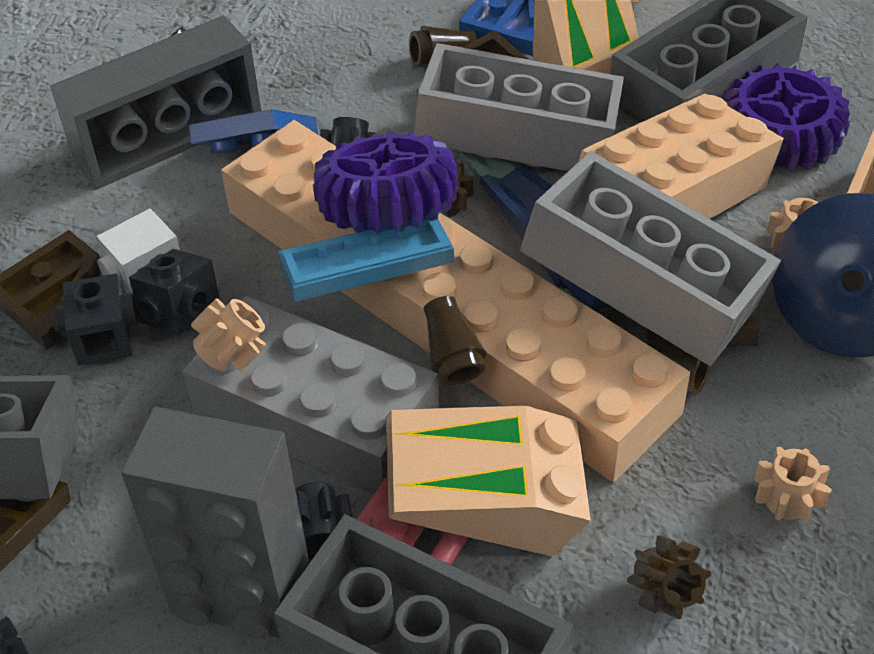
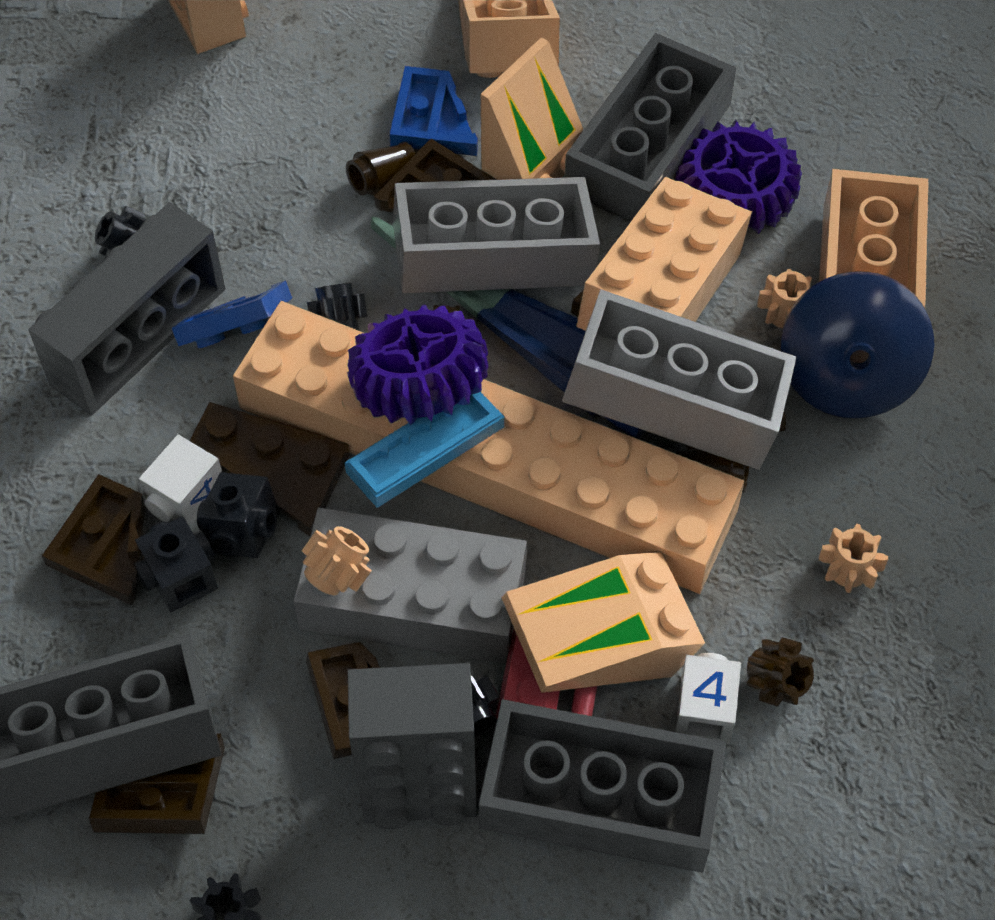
camera: 20 degrees left, 10 degrees up
dark brown cone [423,296,487,385] -> none
none -> dark brown wing [190,402,350,537]
none -> white brick [675,653,741,744]

